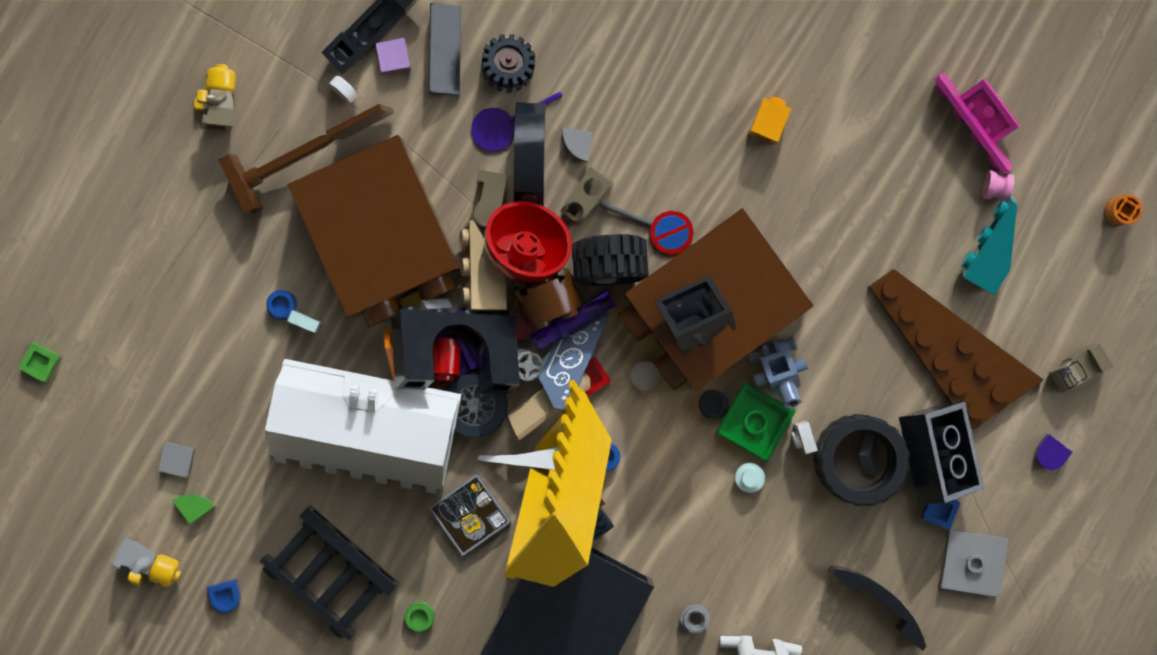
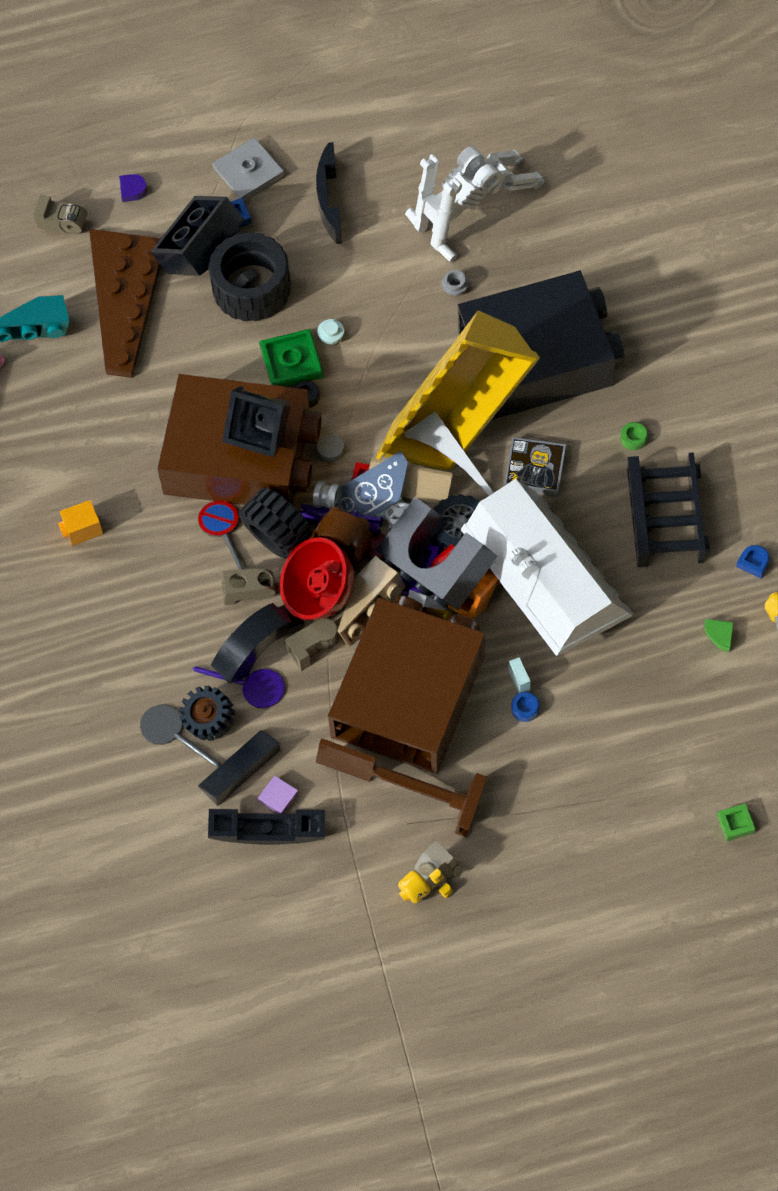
camera: 125 degrees left, 25 degrees down
light grey tile [158,442,196,478] -> none
white tile [329,76,358,104] -> none
light grey tile [563,127,593,162] -> none
sand blue piece [748,336,808,409] -> none
white plate [791,421,818,454] -> none
none -> dark grey piece [140,705,220,767]
none -> light grey wheel [313,481,342,509]

